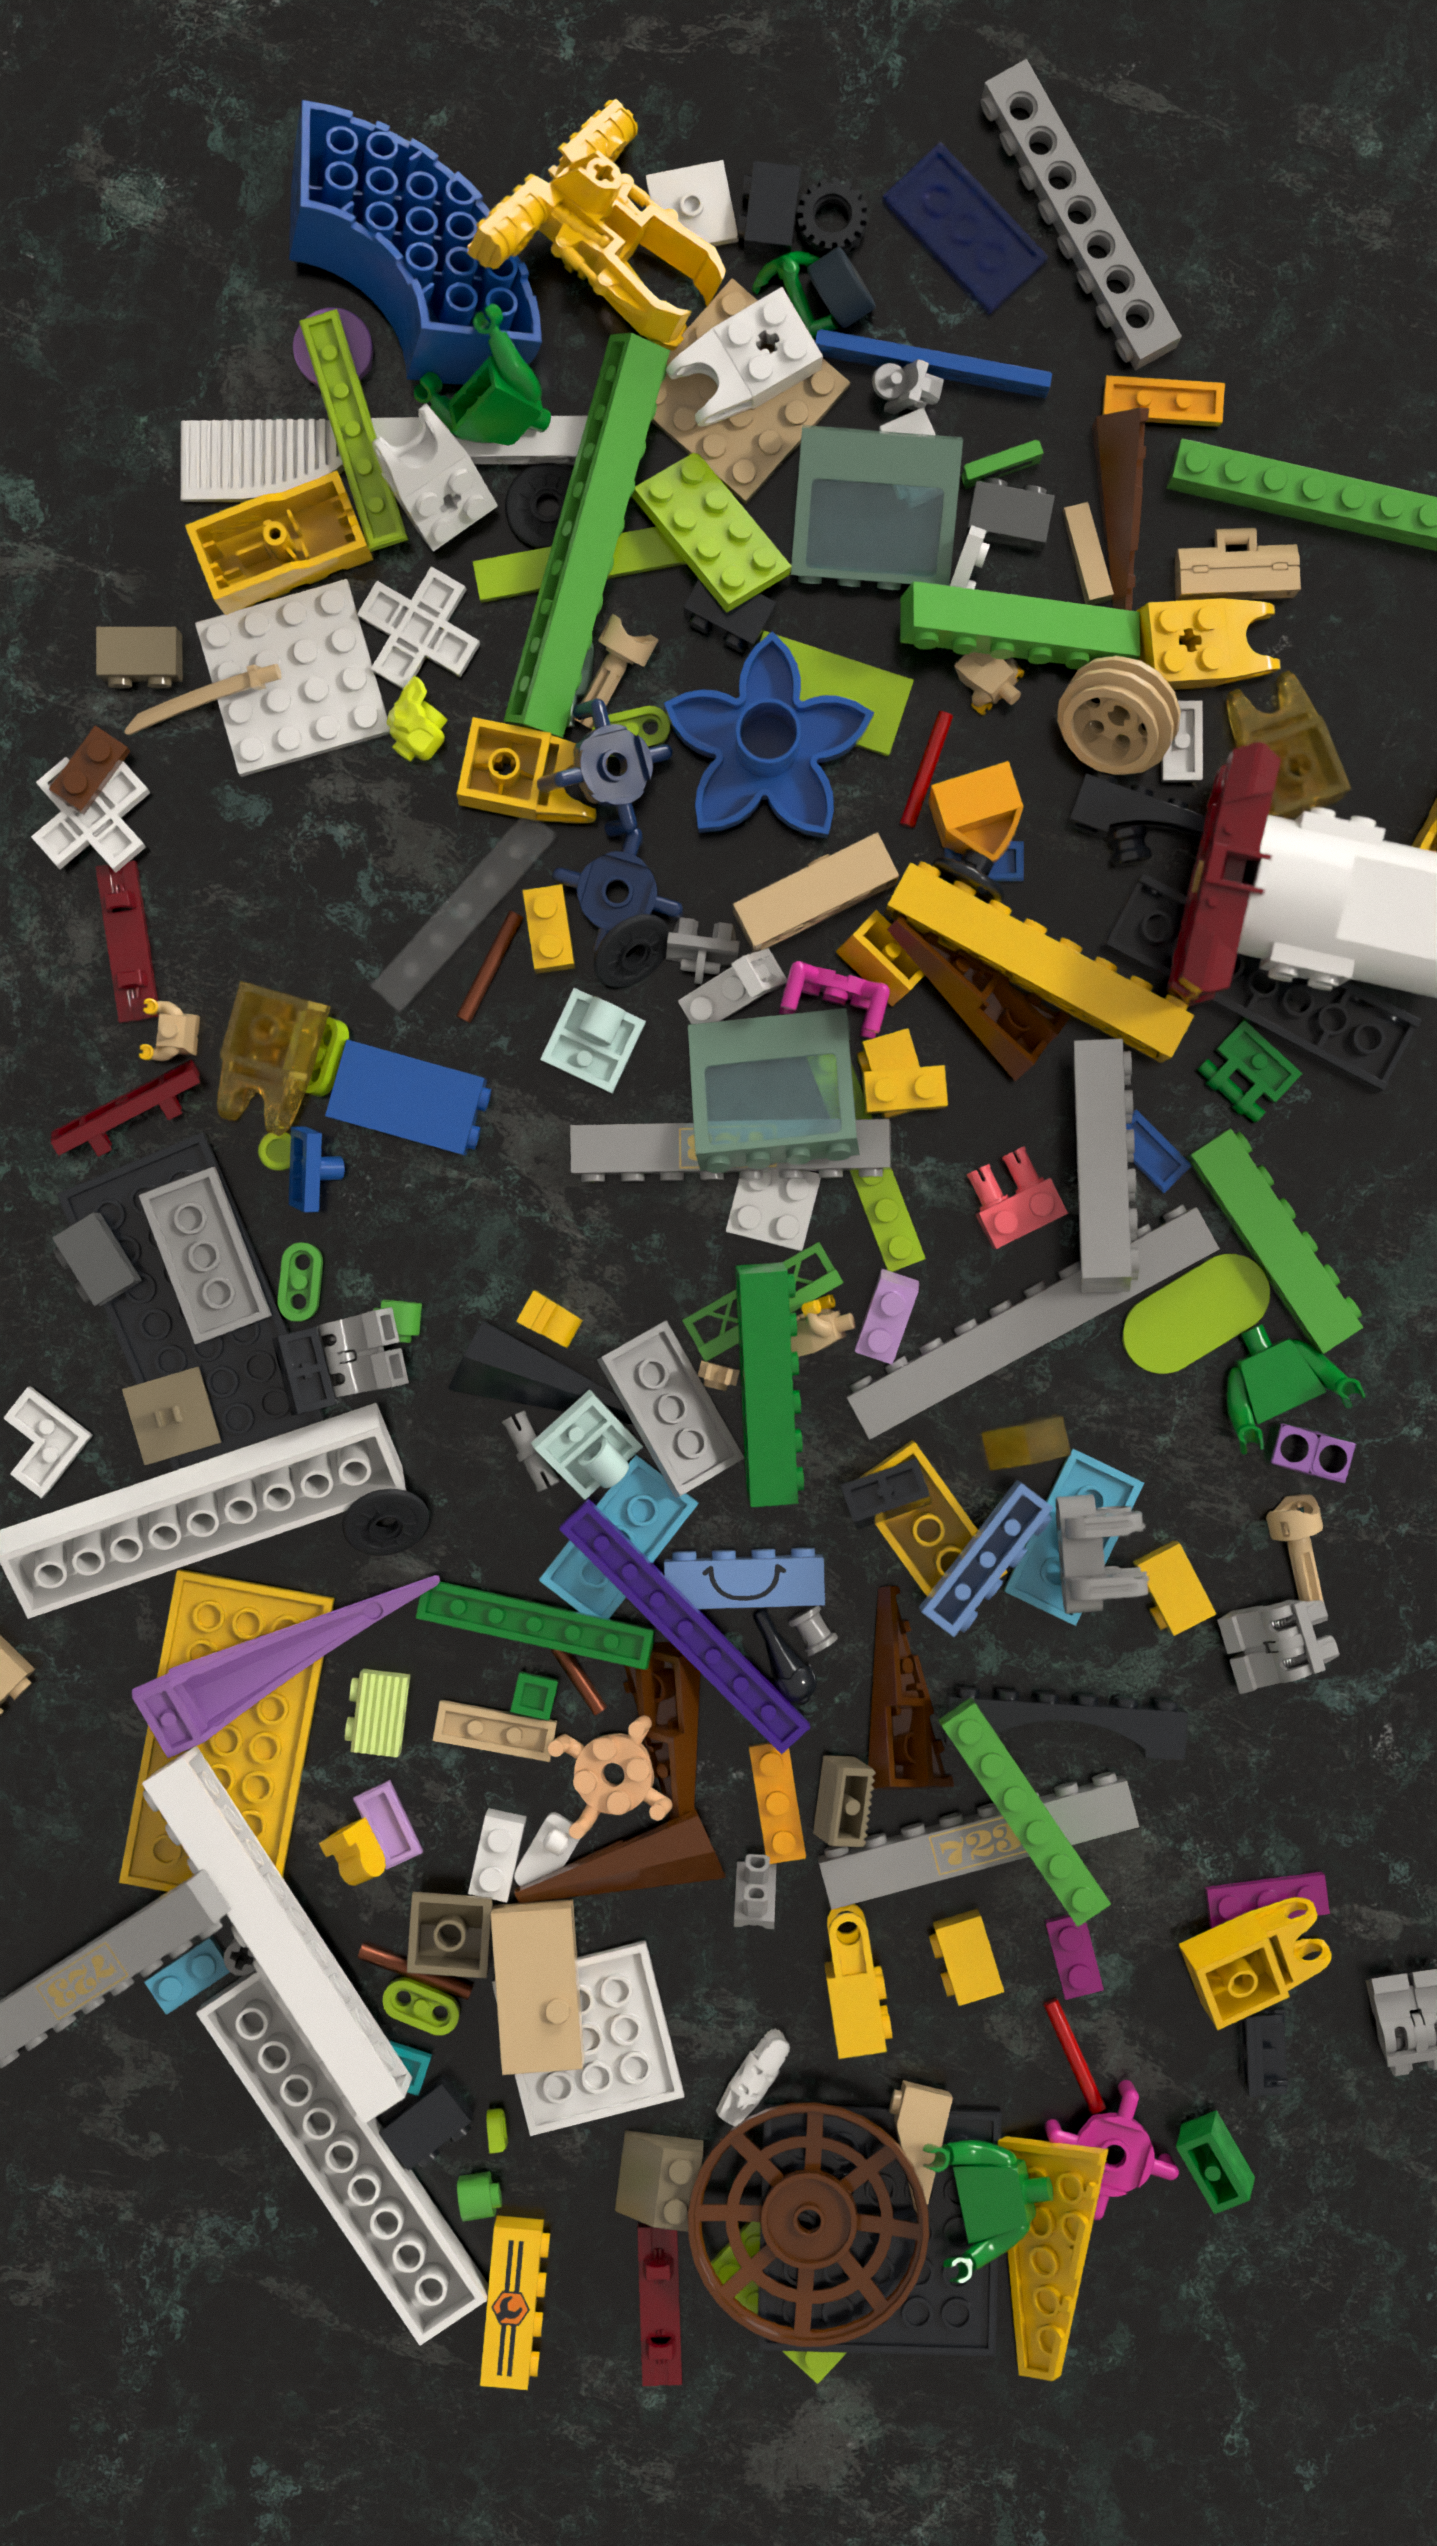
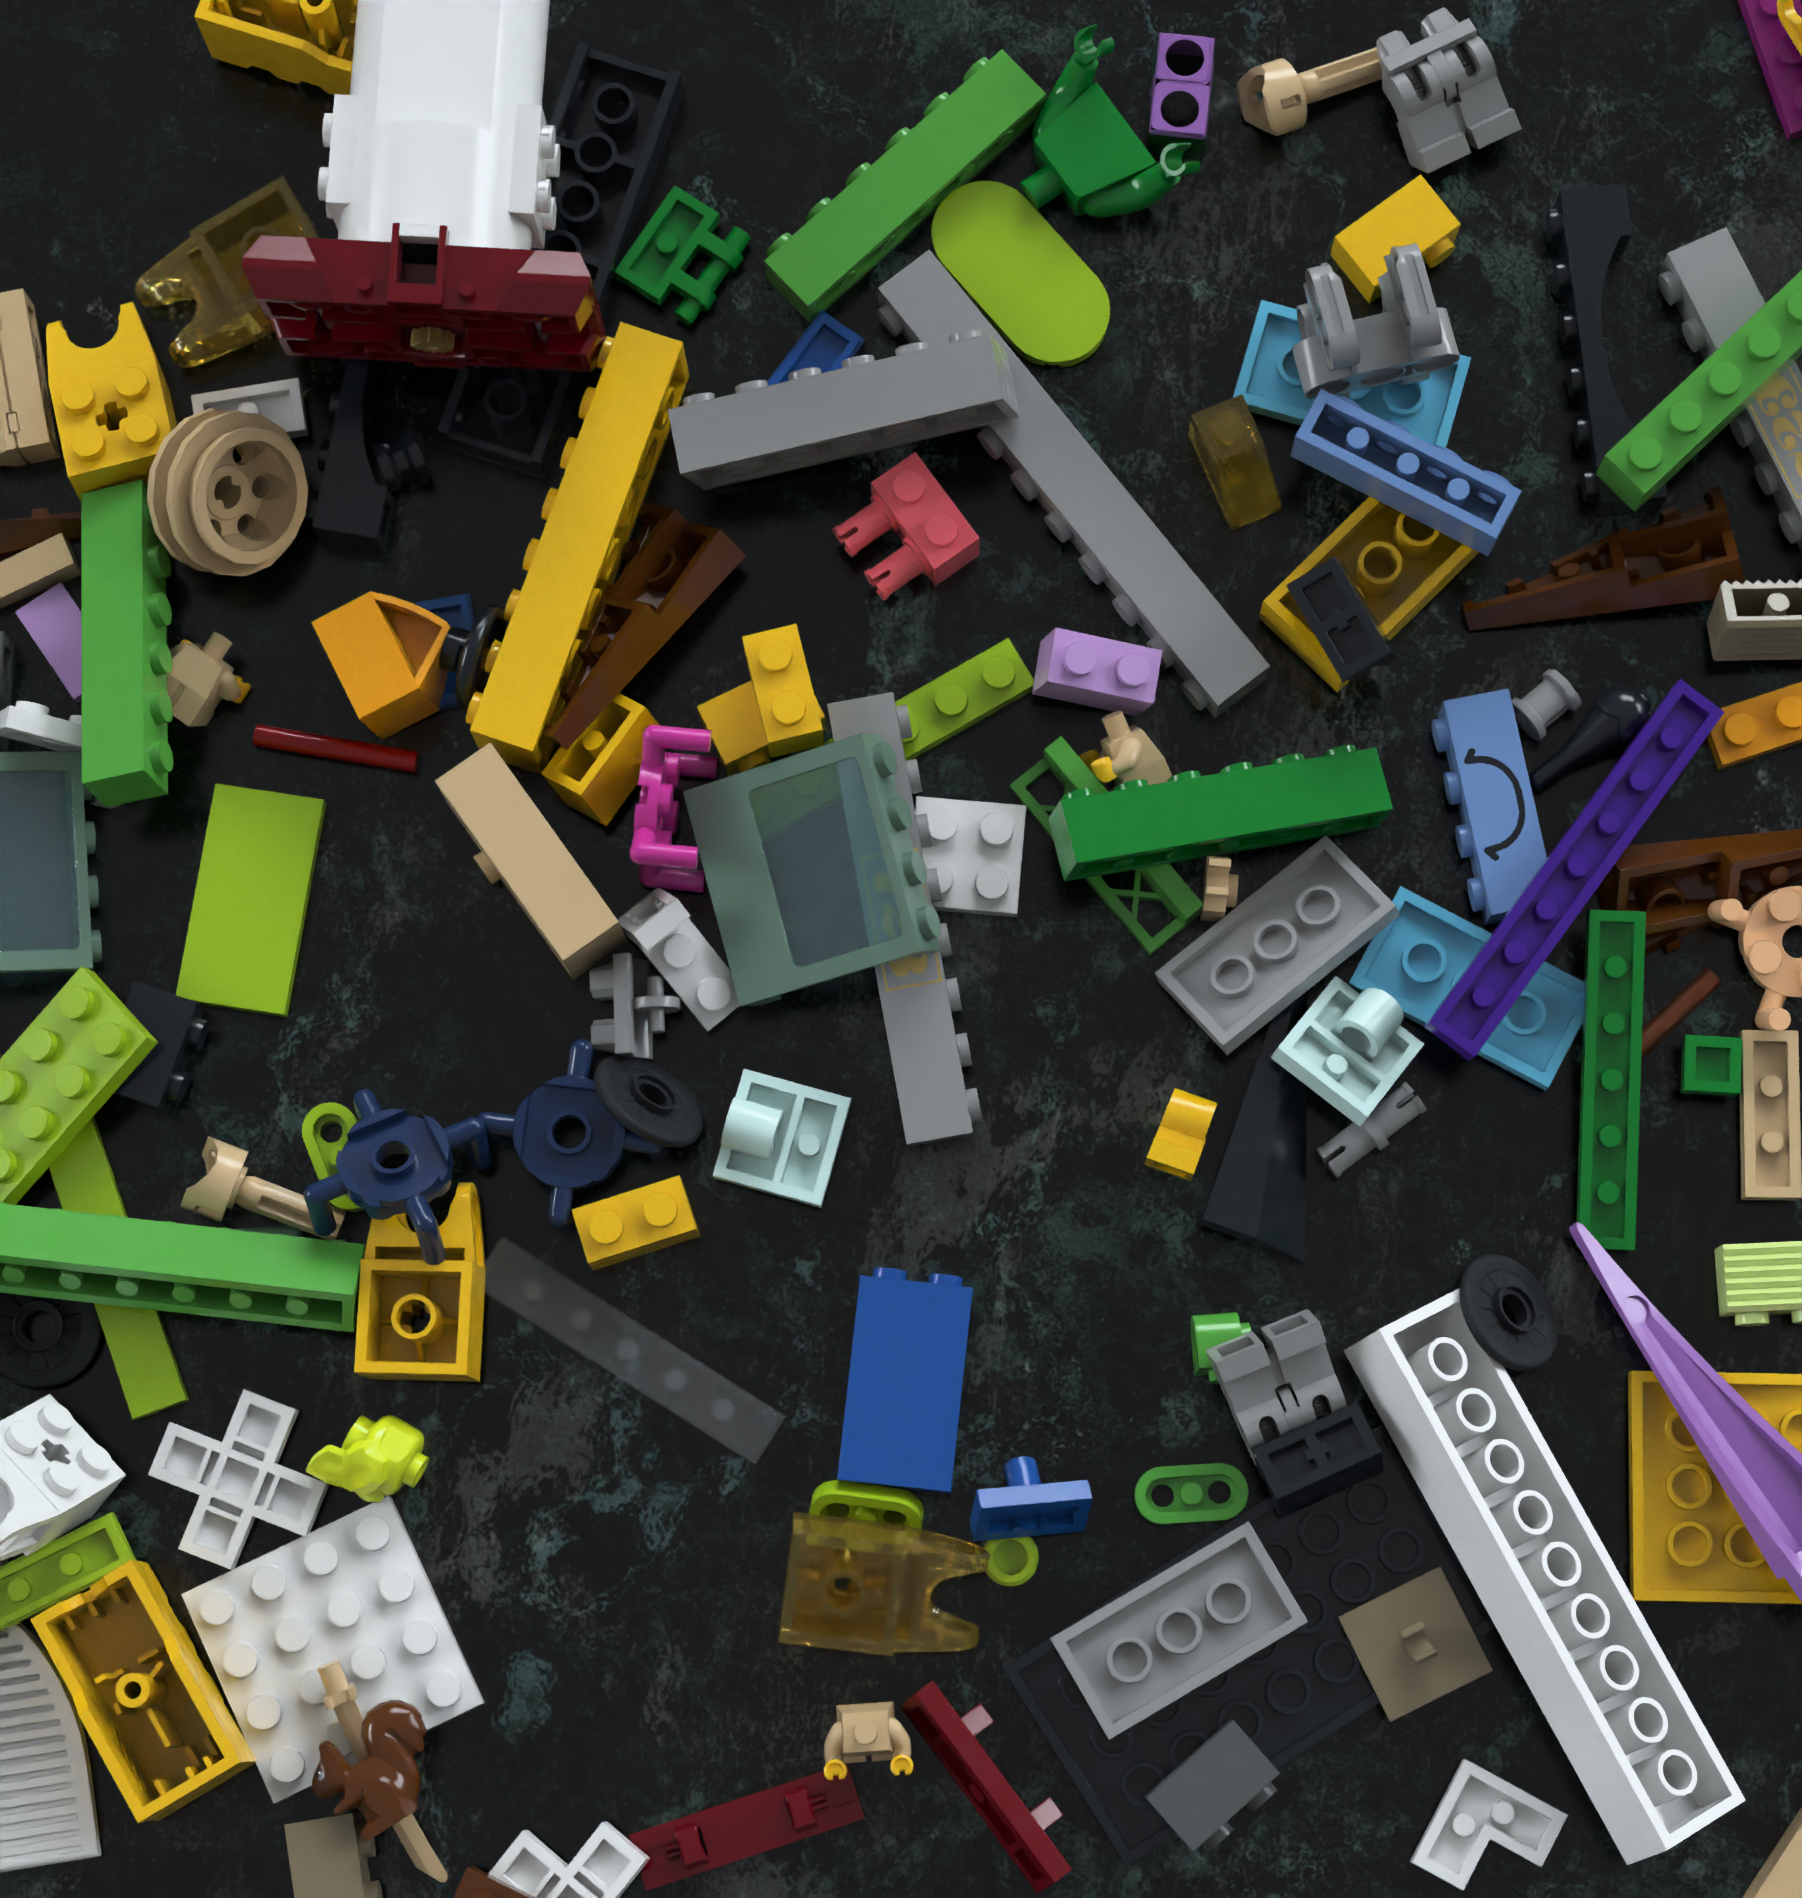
camera: 90 degrees left, 10 degrees down
copper bar [456,910,523,1023] -> none
blue plant [664,631,874,839] -> none
none -> lavender tile [15,582,82,704]
none -> reddish brown animal [312,1700,427,1843]

